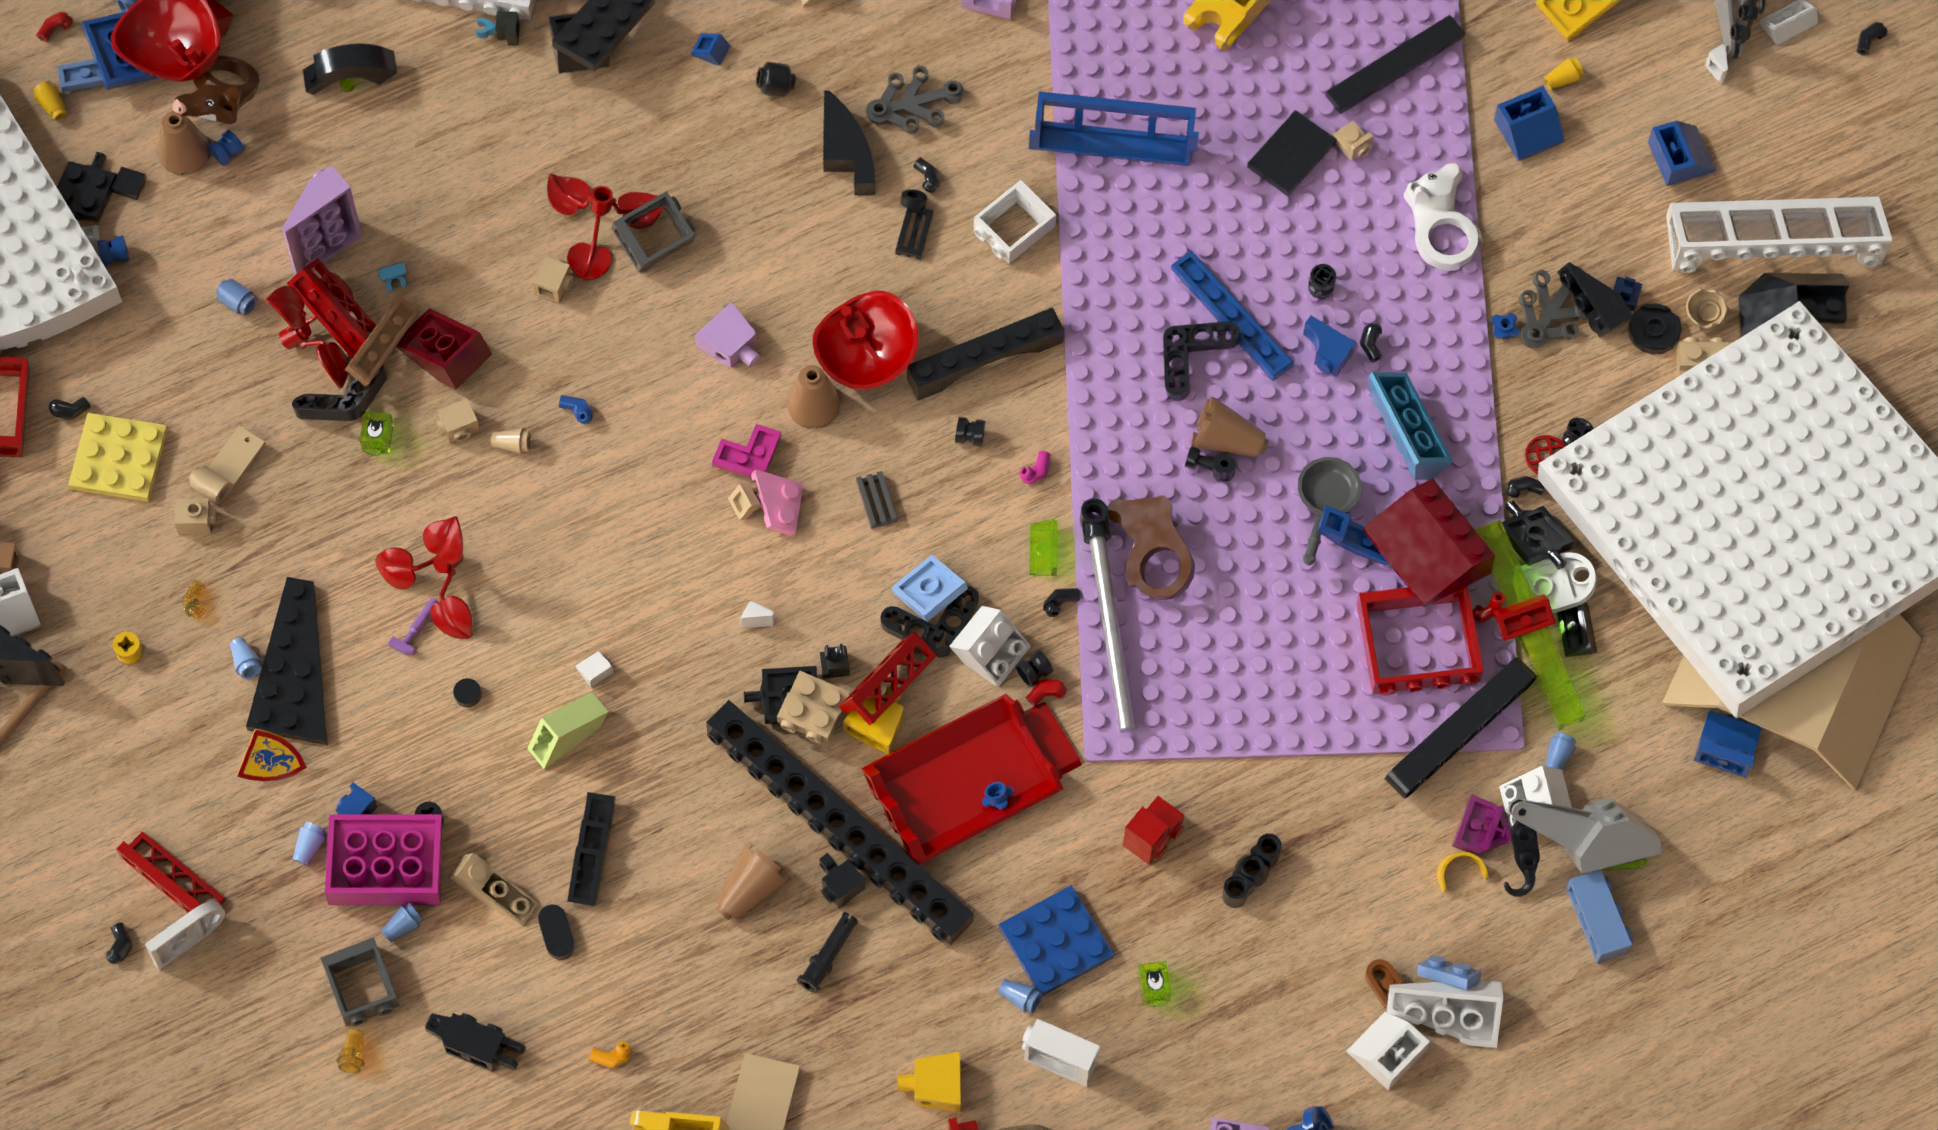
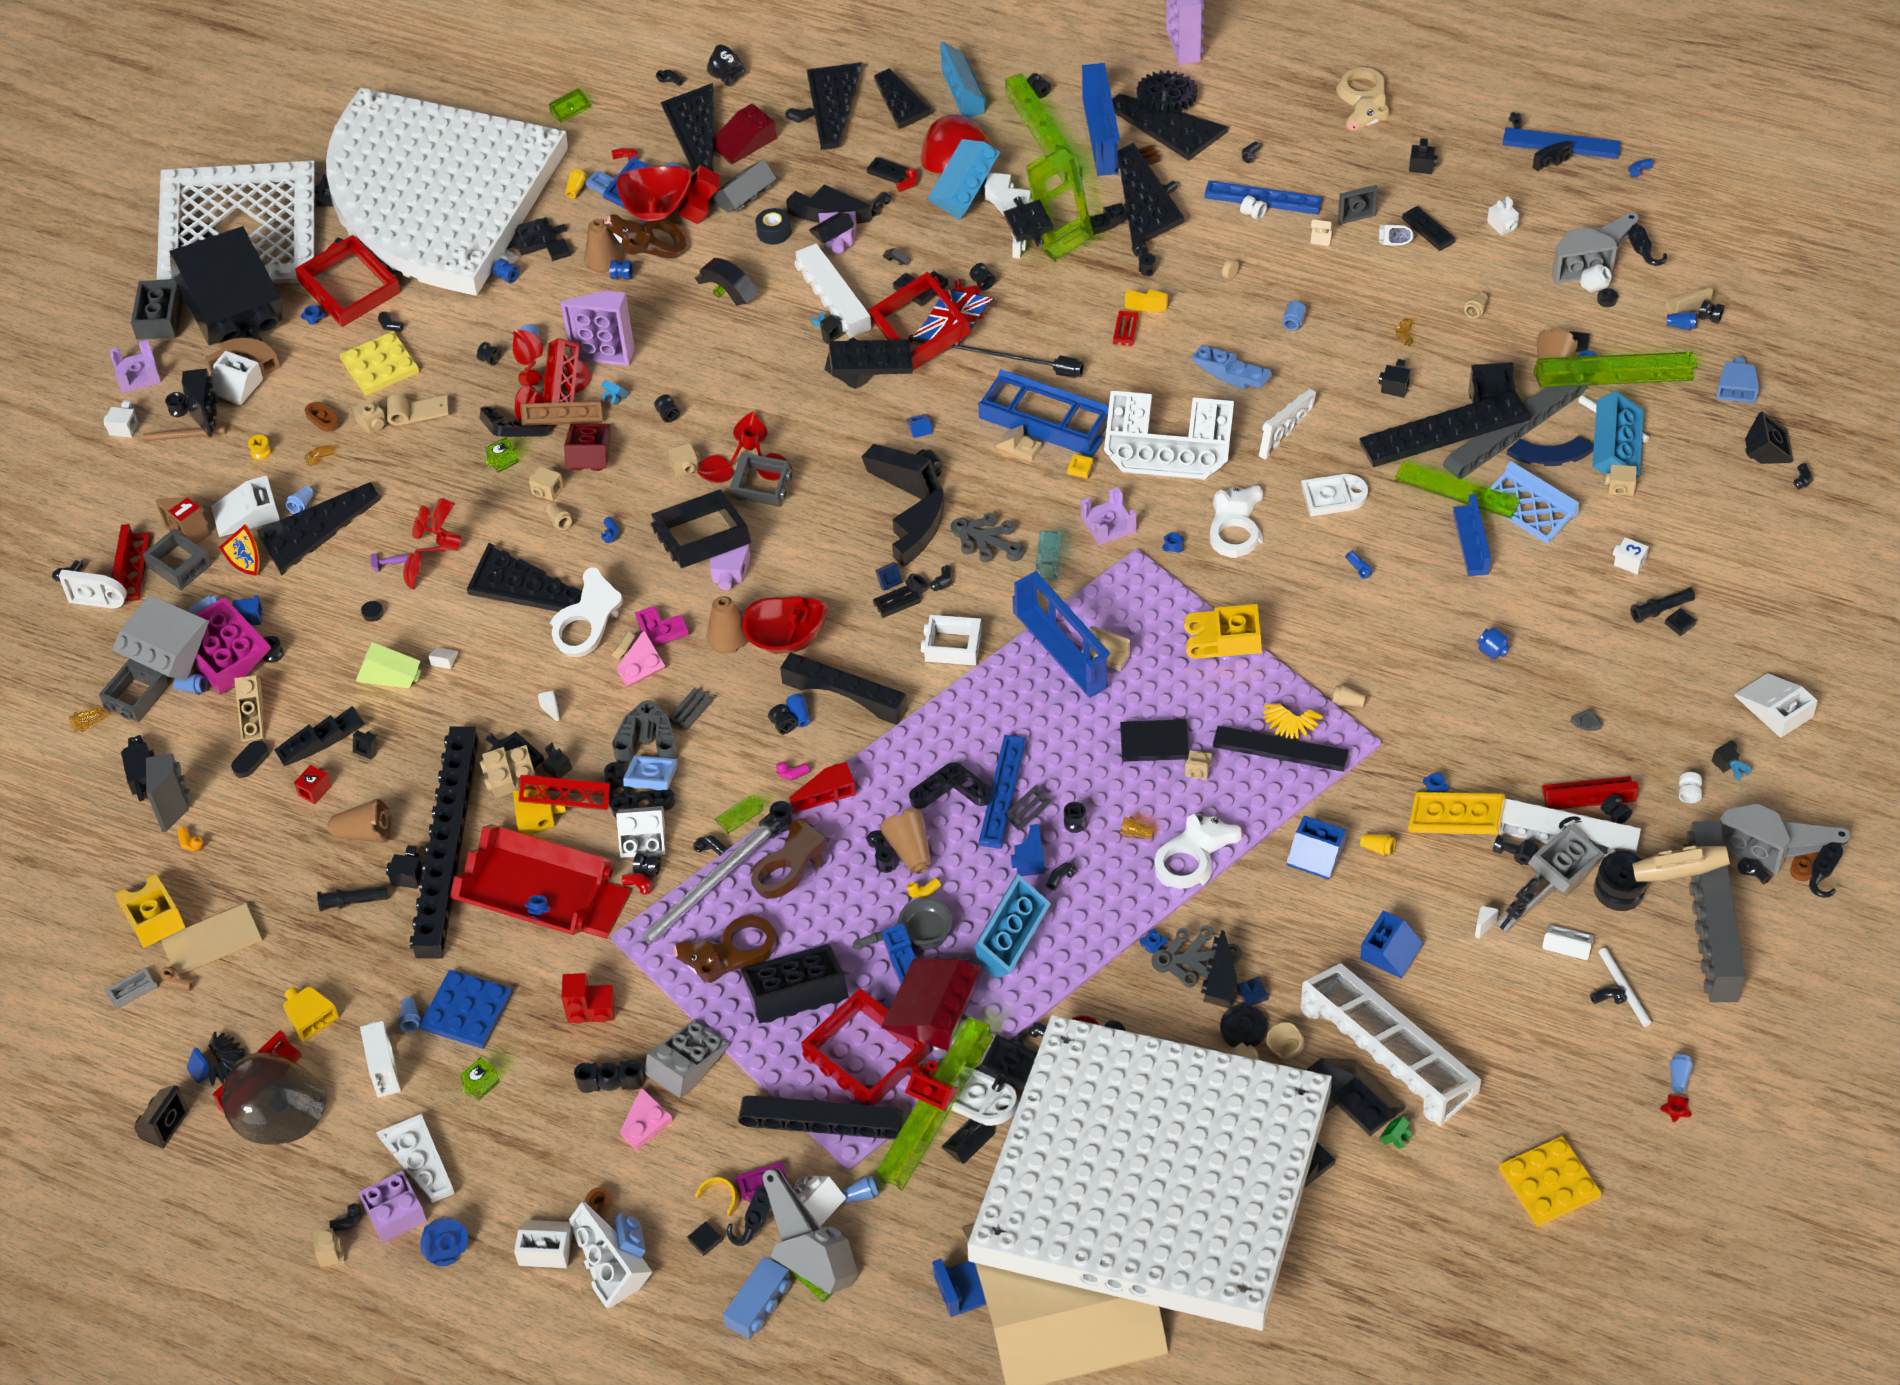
camera: 55 degrees right, 15 degrees down
none -> light grey slope [112,595,209,681]
none -> dark grey window [143,529,212,590]
none -> dark grey slope [146,753,192,832]
none -> medium nougat slope [155,497,210,545]
none -> white slope [211,476,280,537]
none -> red brick [294,764,331,804]
none -> dark orange plate [305,402,339,432]
none -> black tile [353,731,377,760]
none -> white wing [376,1114,455,1203]
none -> black wing [467,543,582,612]
none -> black wheel [477,342,501,366]
none -> white animal [550,568,623,658]
none -> dark grey connector [612,700,678,764]
none -> bright pink wing [620,1089,673,1151]
none -> light grey slope [644,1020,729,1098]
none -> black window [650,489,751,569]
none -> black wheel [654,394,680,423]
none -> reddish brown animal [674,915,777,983]
none -> black tile [687,1221,722,1256]
none -> black slope [740,944,849,1024]
none -> blue cone [786,694,811,727]
none -> red slope [789,762,856,814]
none -> black slope [861,444,941,500]
none -> dark blue tile [875,562,903,591]
none -> yellow arm [906,878,941,898]
none -> black tile [1004,785,1051,831]
none -> clear light blue brick [1036,530,1061,580]
none -> tan panel [1082,626,1130,671]
none -> clear yellow cone [1120,816,1154,841]
none -> yellow hair [1263,703,1323,739]
none -> green tile [1379,1117,1413,1149]
none -> white bar [1598,948,1651,1027]

